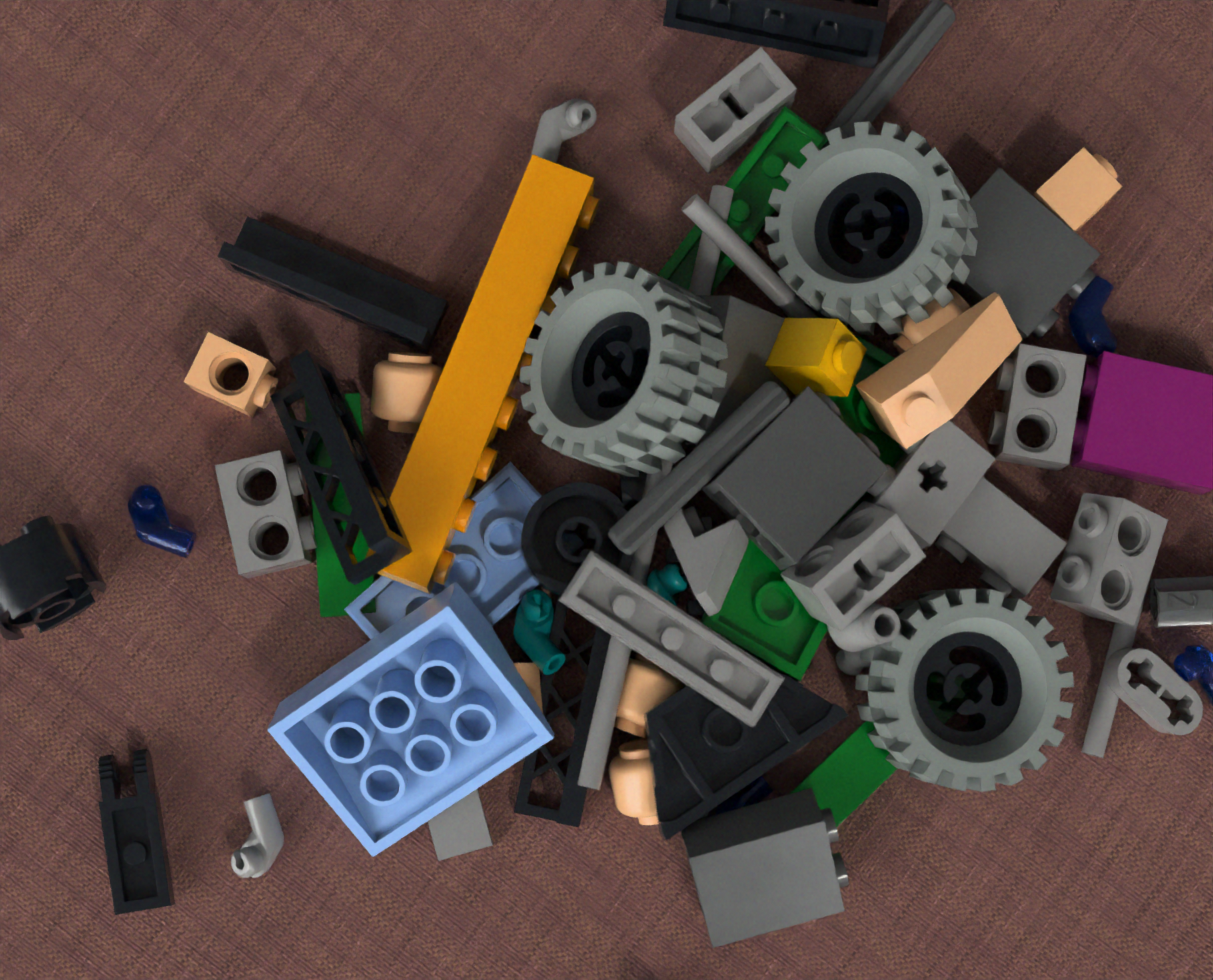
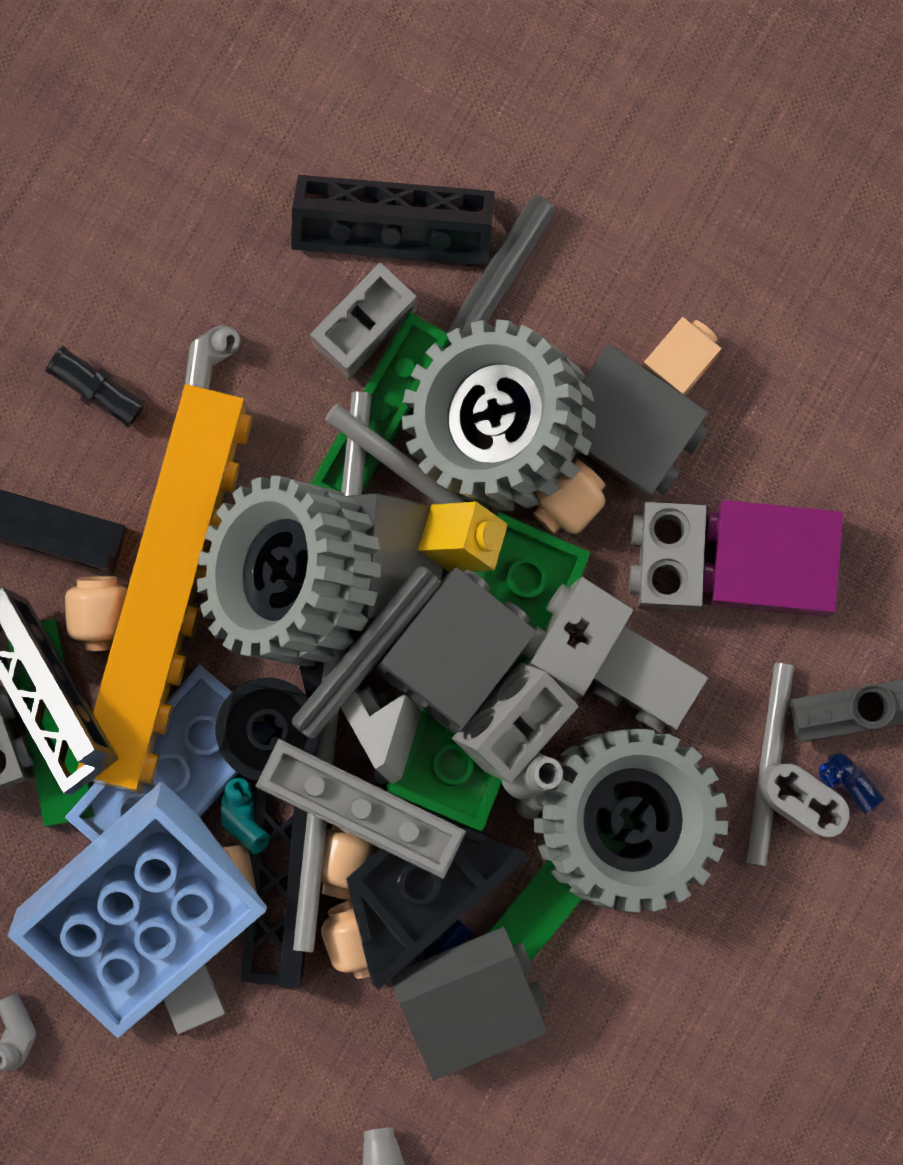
camera: 10 degrees left, 0 degrees up
teal arm [647,563,688,607] -> none
light nougat slope [855,292,1023,449] -> none
light grey brick [1050,493,1168,626] -> none
clear blue arm [1068,276,1117,358] -> none
none -> black pin [45,345,146,428]

